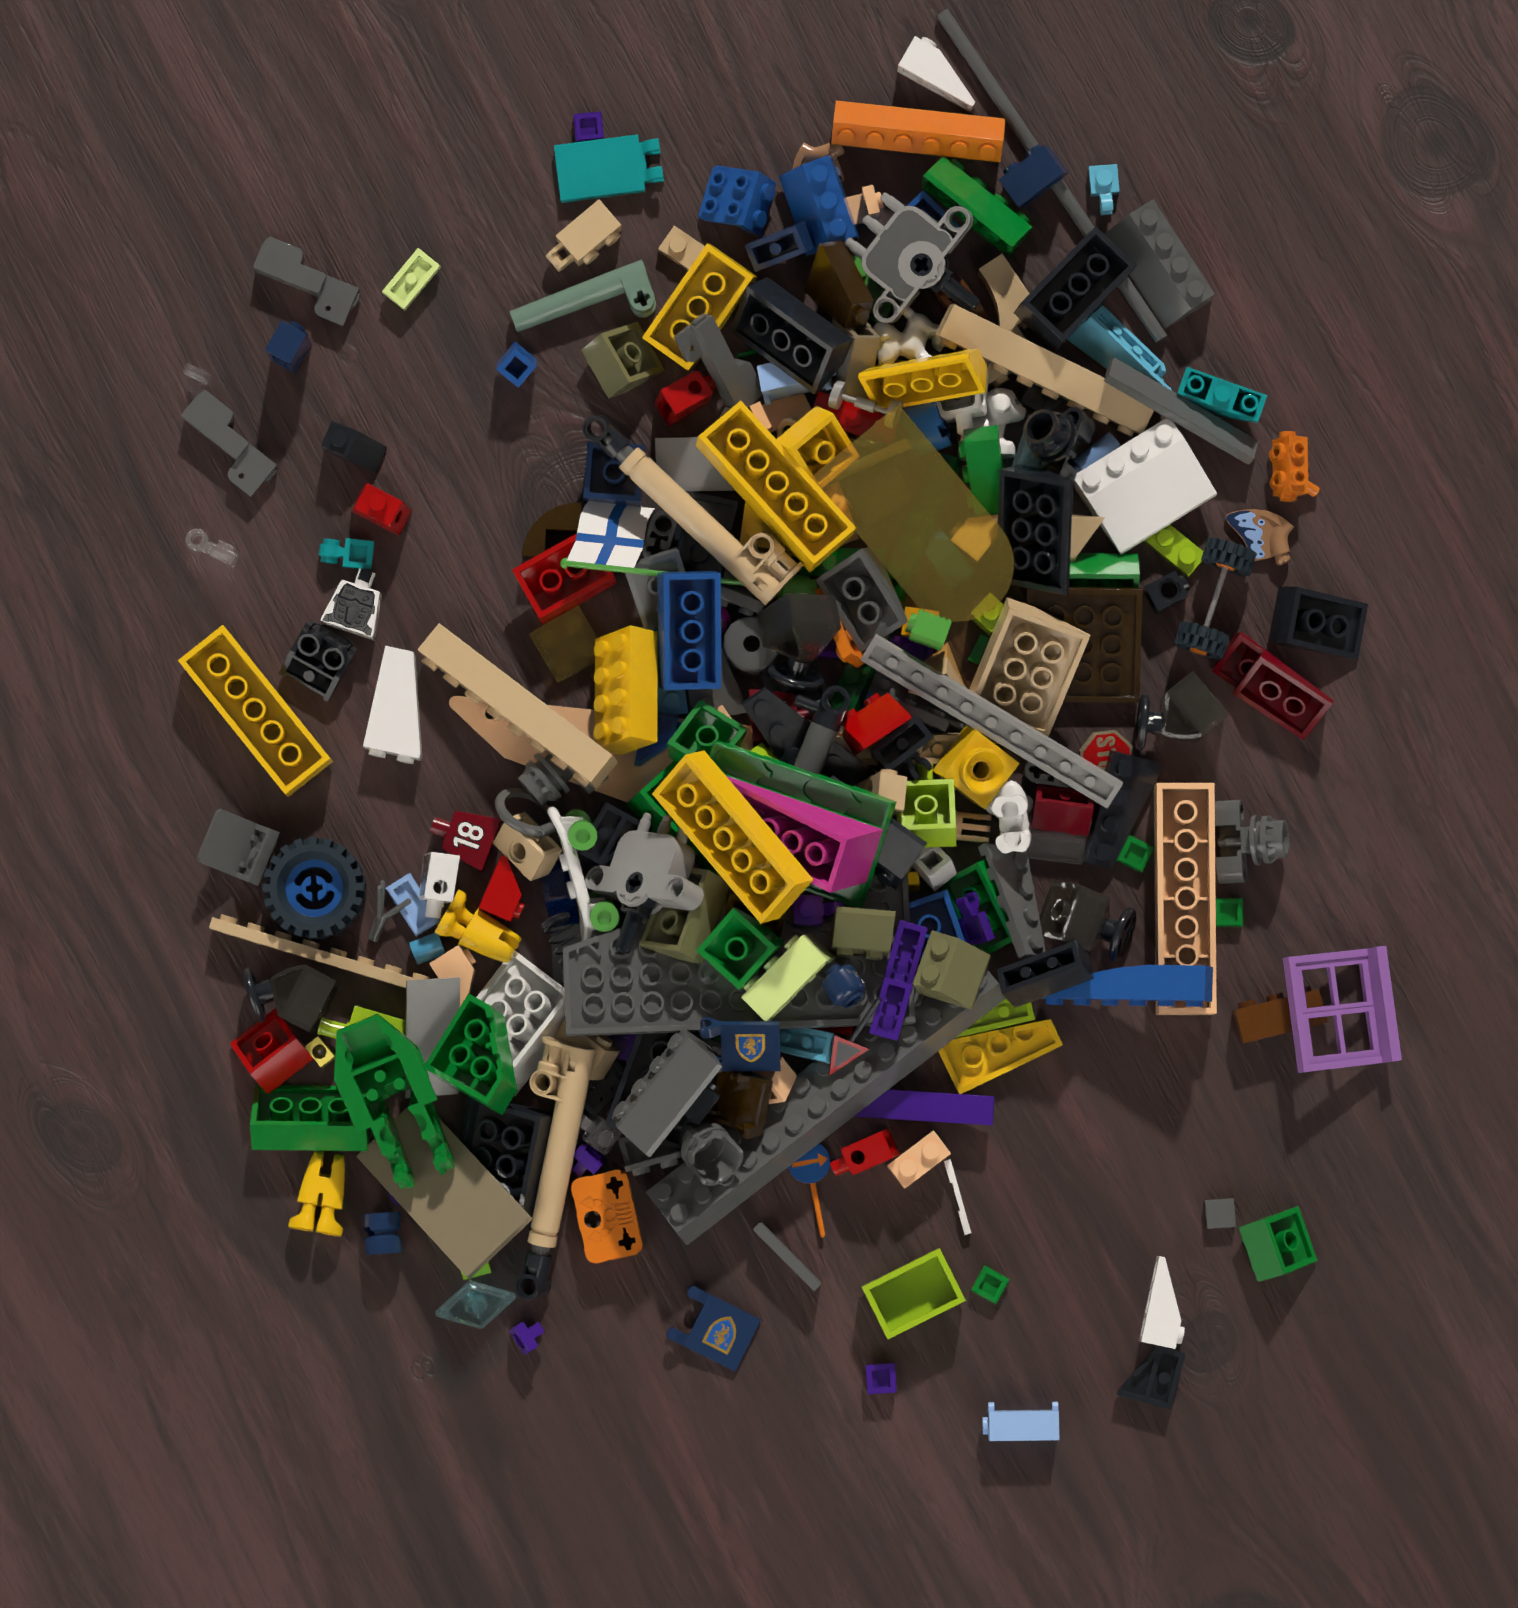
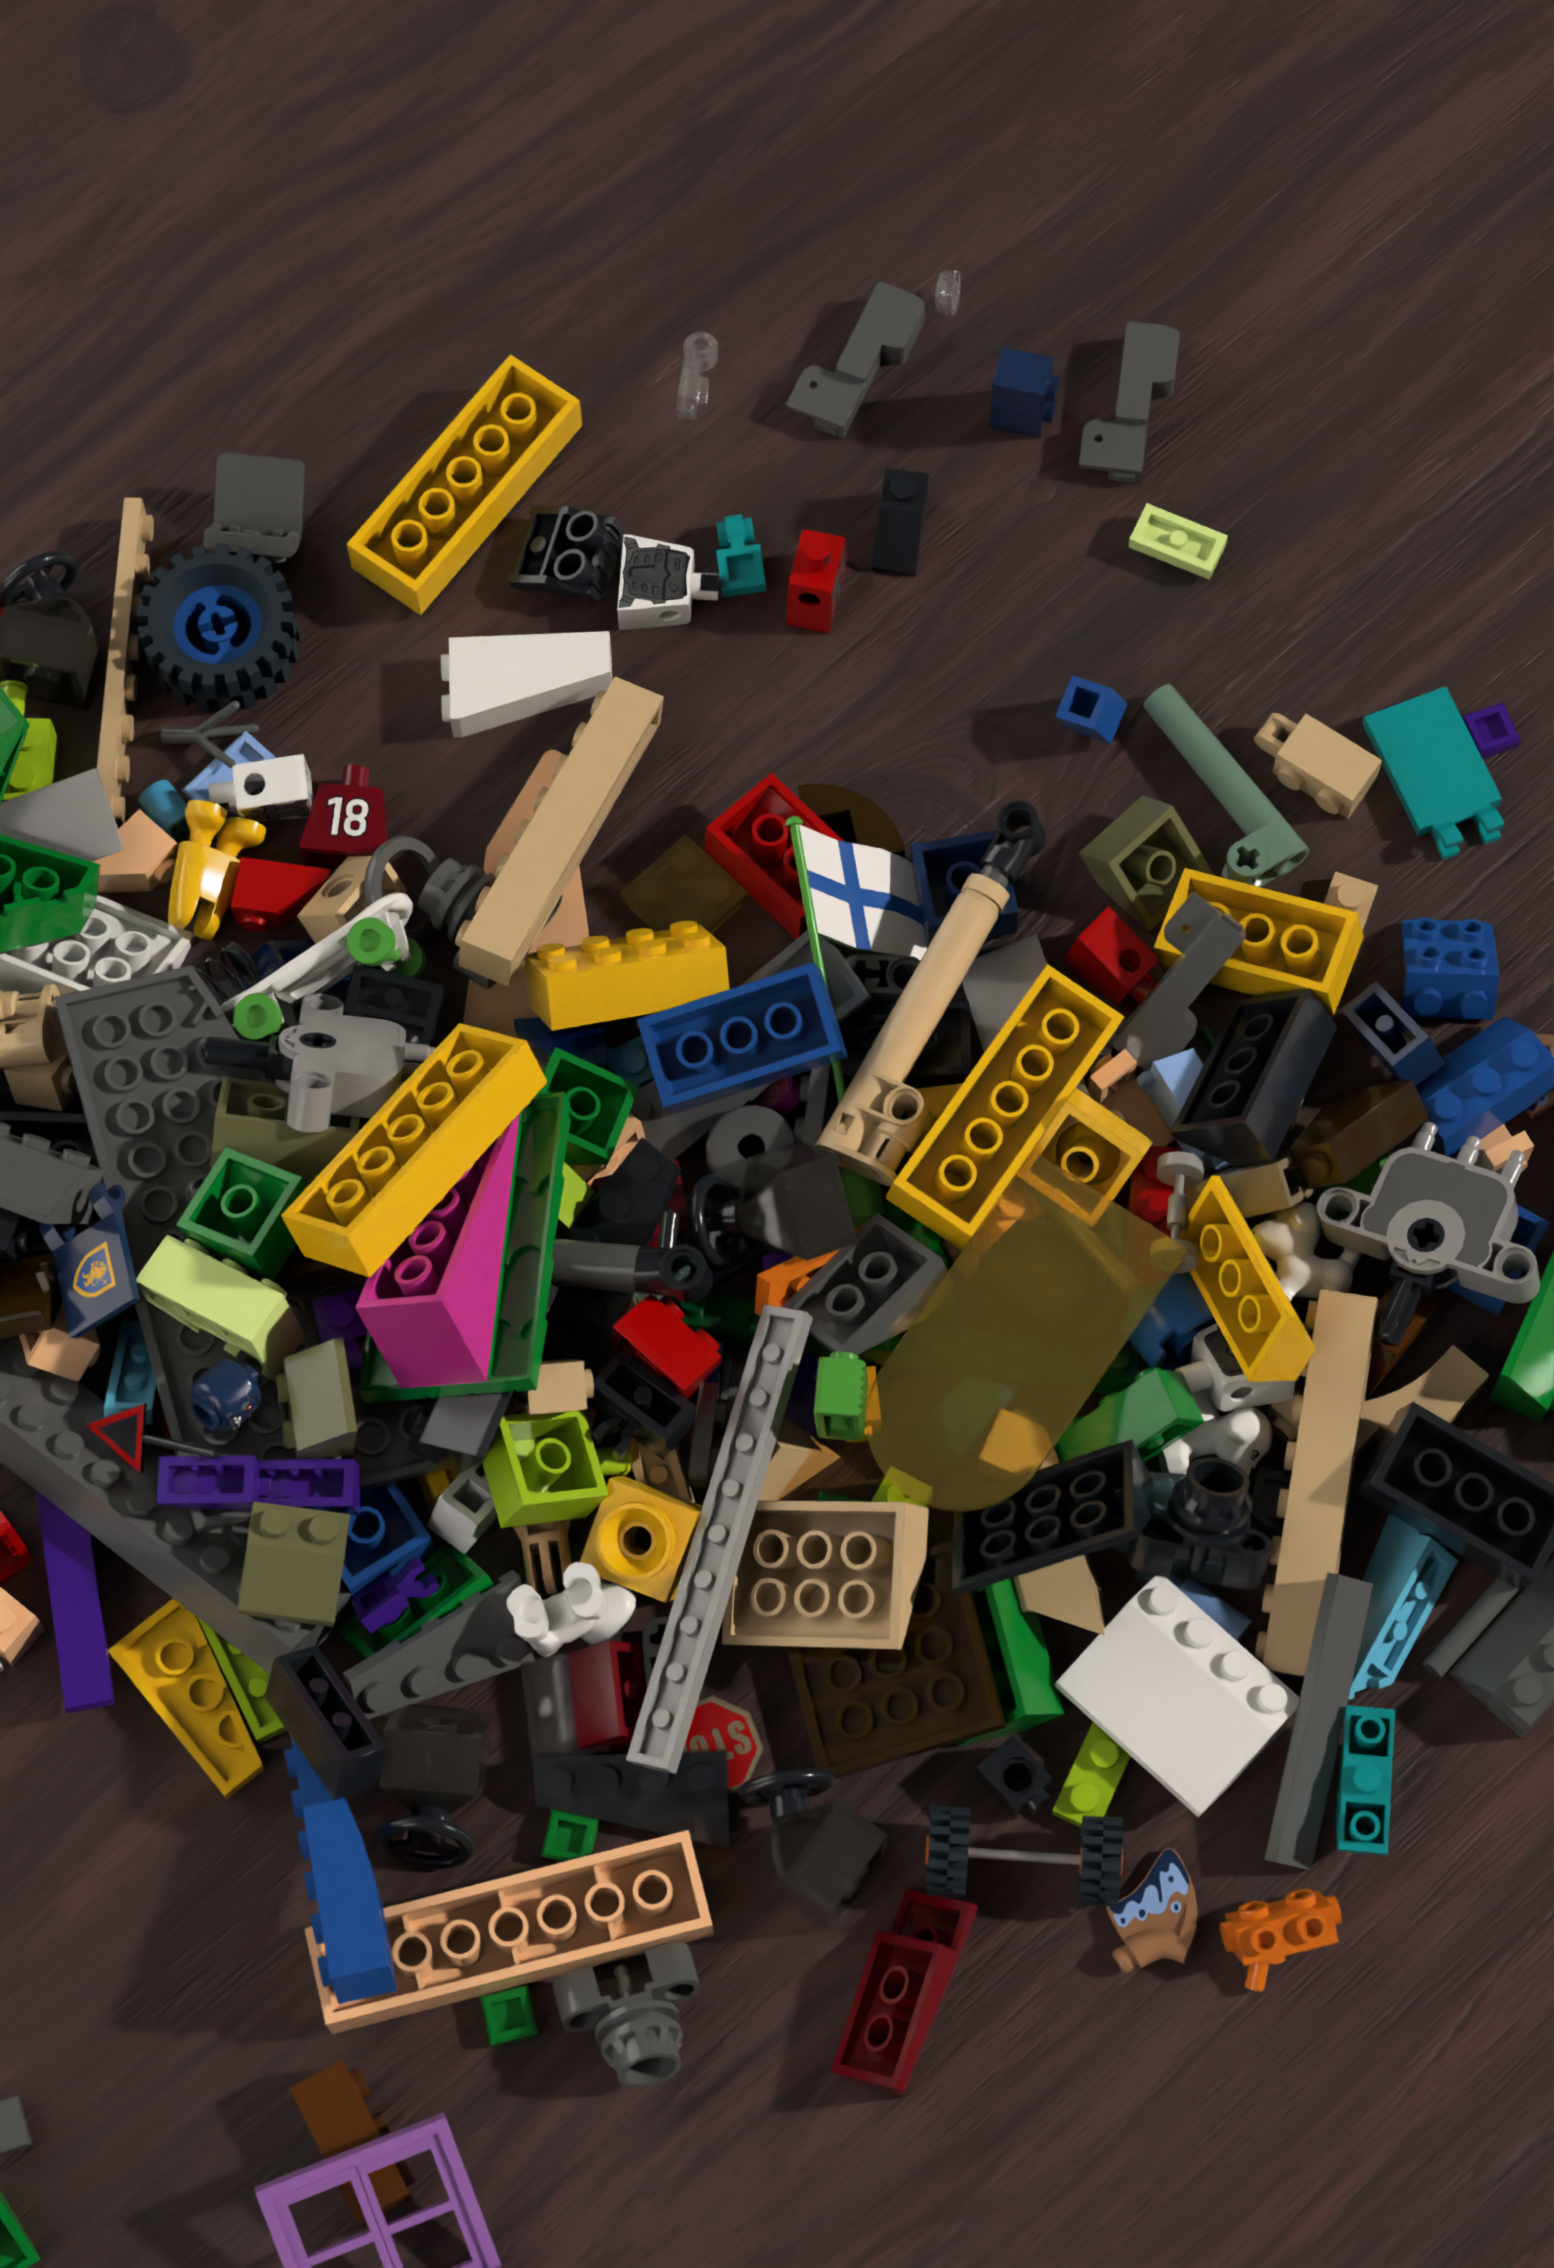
camera: 80 degrees right, 15 degrees down
black slope [1268,586,1368,660] -> none

